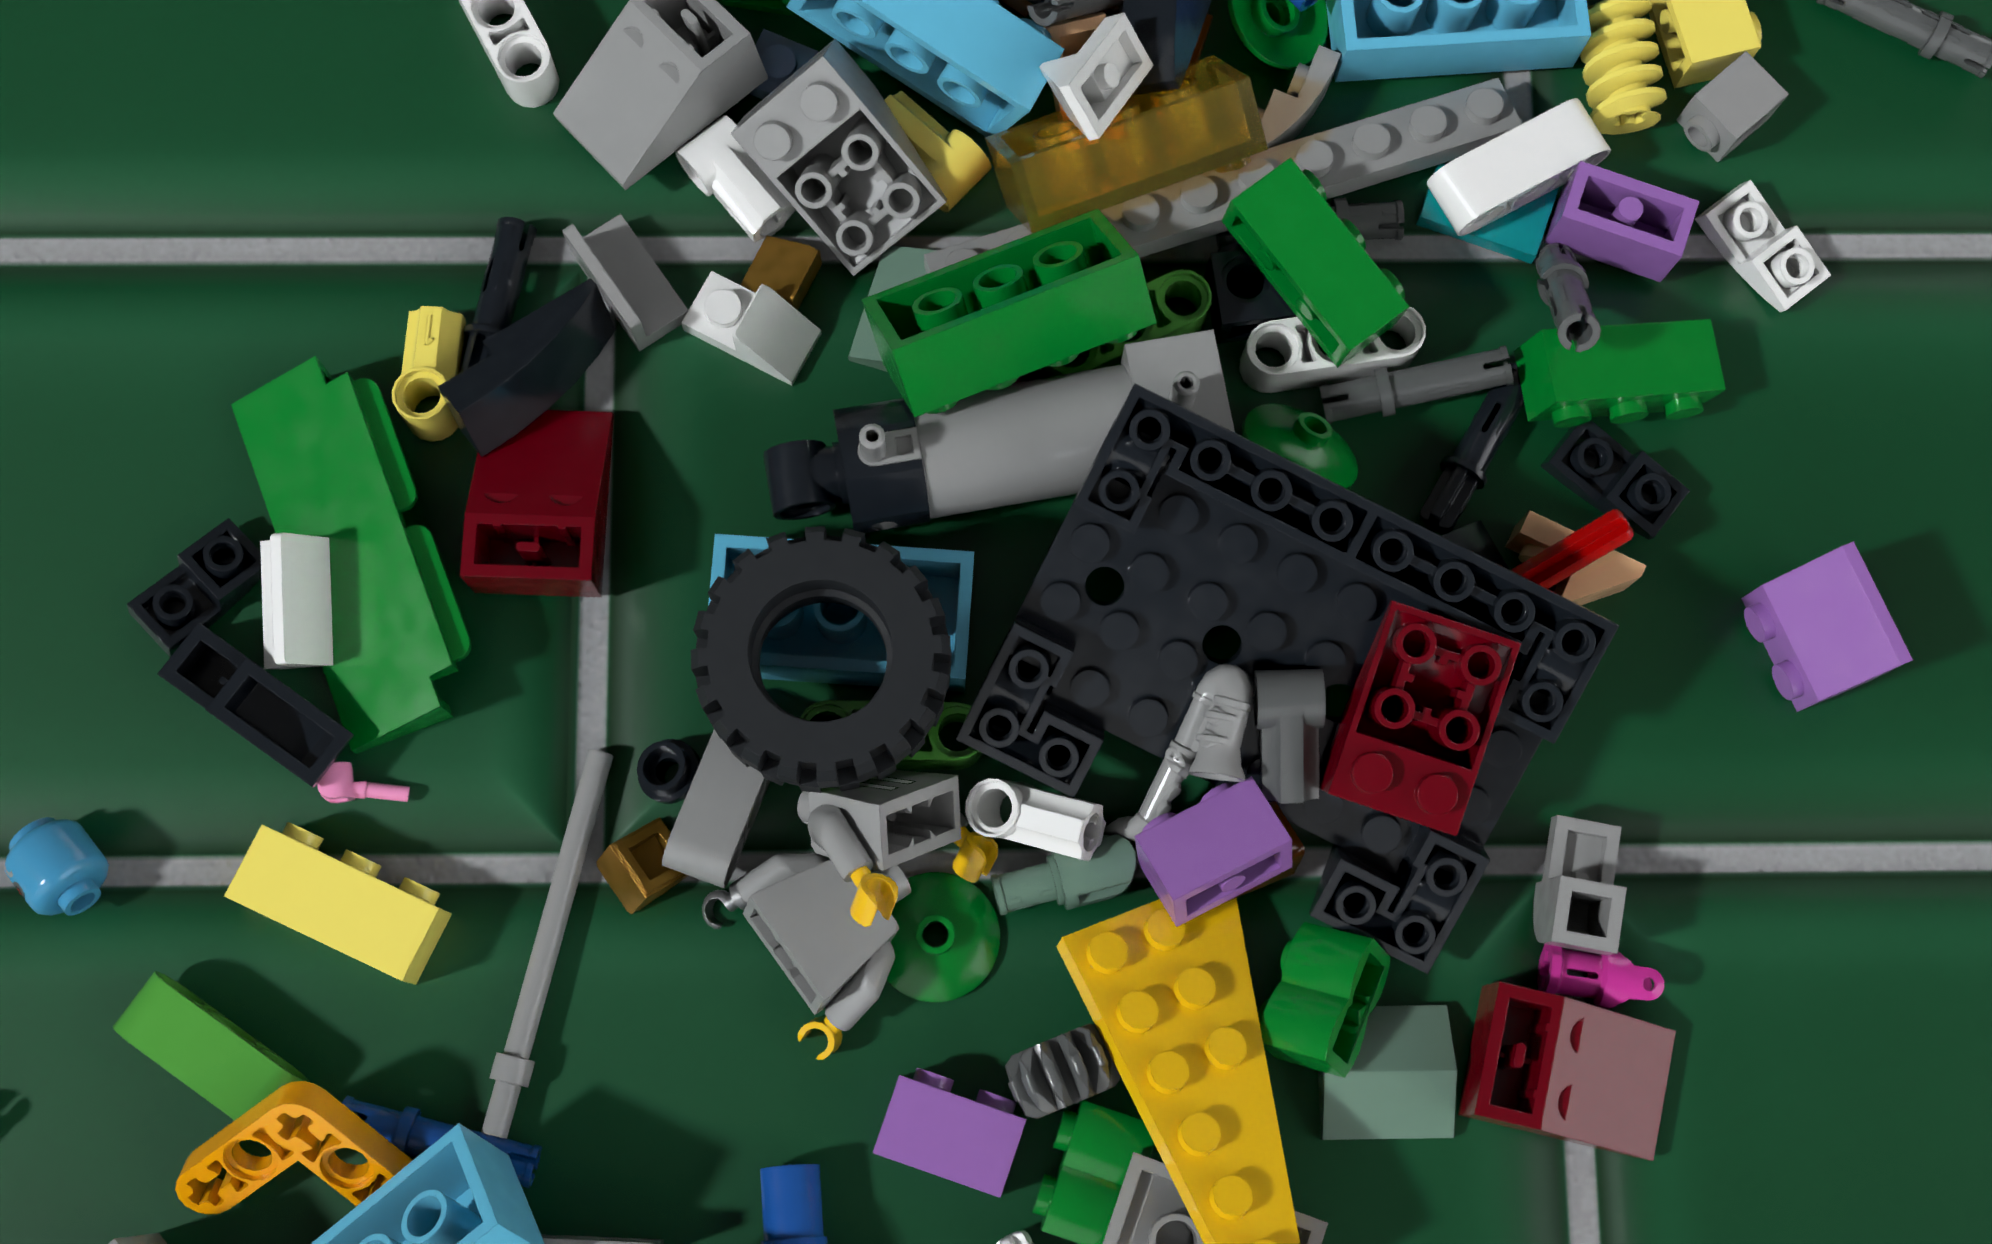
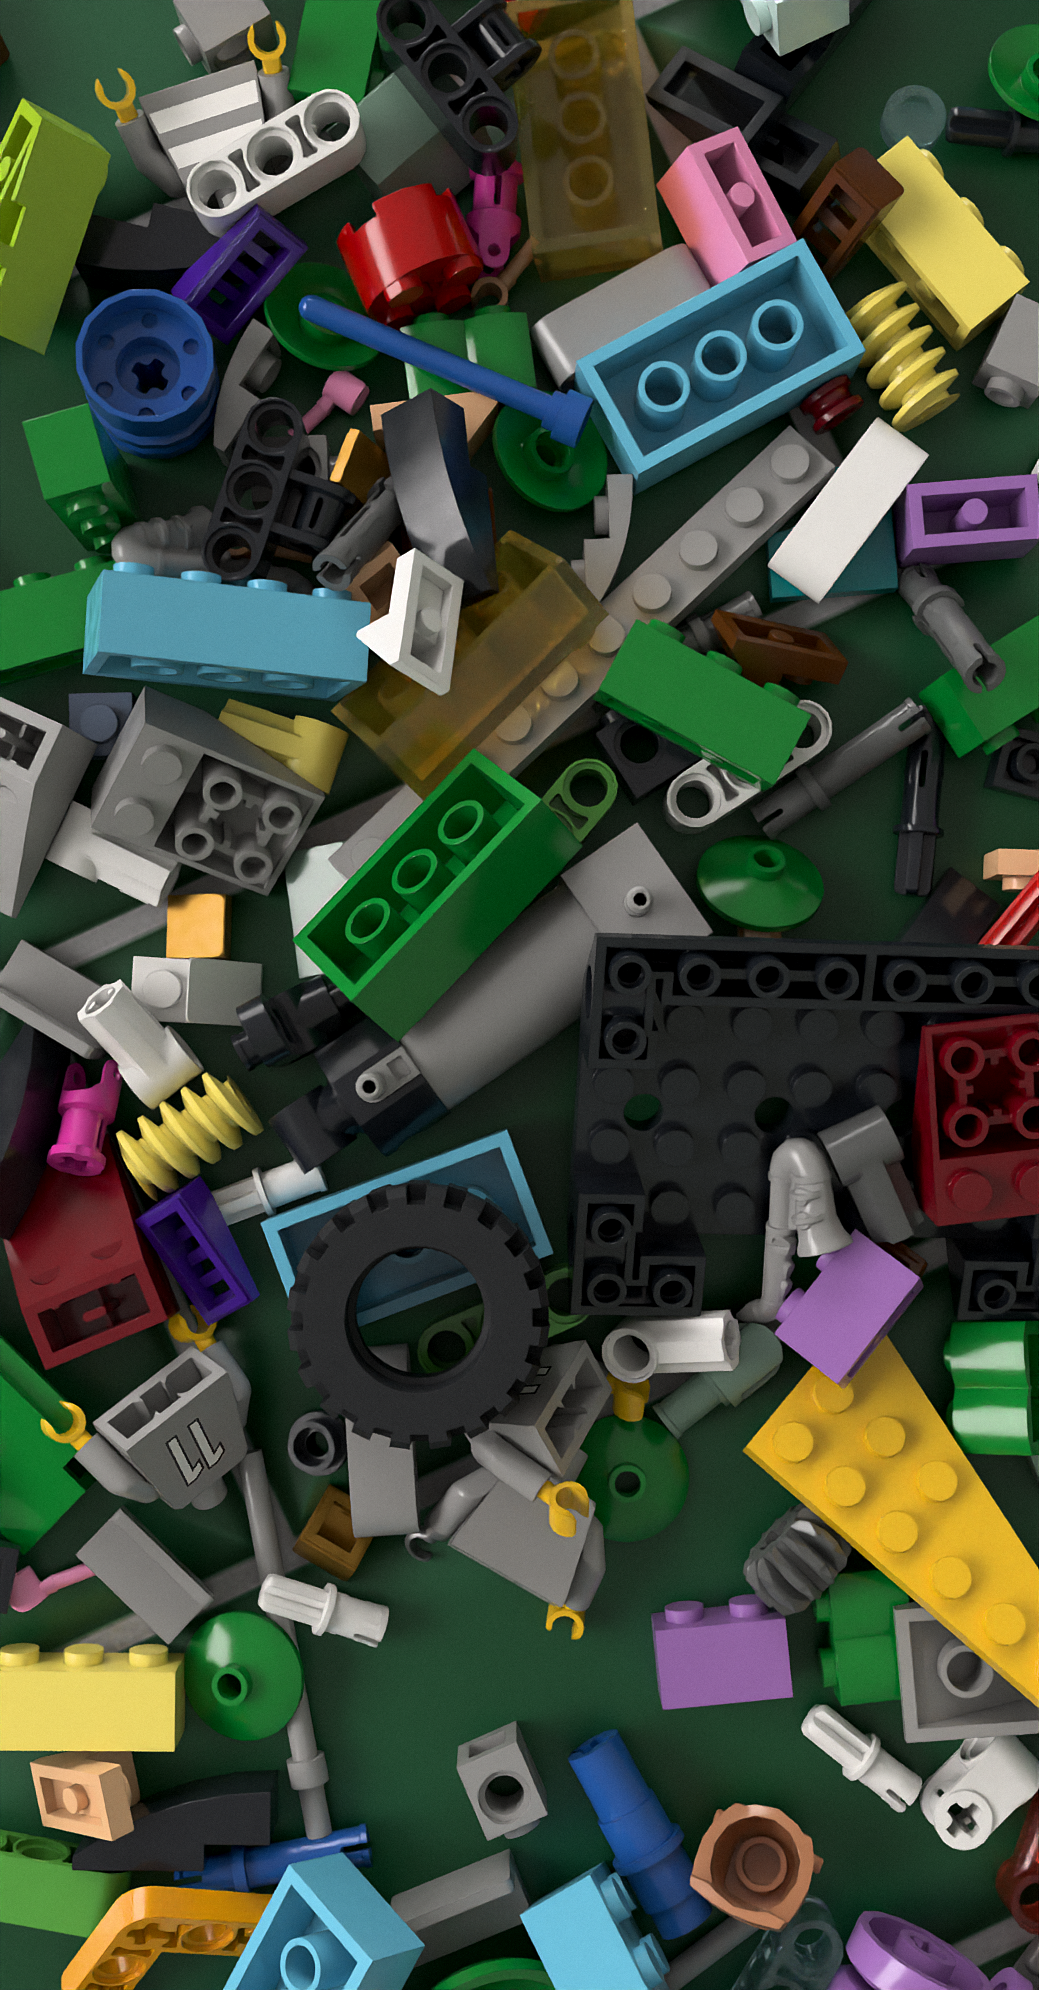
camera: 25 degrees left, 10 degrees up
none -> light nougat slope [30,1751,140,1841]
none -> light grey torso [40,1305,251,1510]
none -> dark pink piece [47,1059,123,1176]
none -> black slope [72,1770,278,1871]
none -> light grey panel [76,1505,215,1645]
none -> white piece [77,979,204,1110]
none -> light yellow piece [116,1072,264,1202]
none -> dark purple slope [135,1176,260,1326]
none -> green dish [184,1610,305,1741]
none -> white axle [211,1160,328,1226]
none -> black piece [230,974,360,1072]
none -> white axle [258,1574,389,1648]
none -> light grey brick [456,1721,548,1841]
none -> reddish brown slope [711,609,849,688]
none -> dark red bush [799,374,864,435]

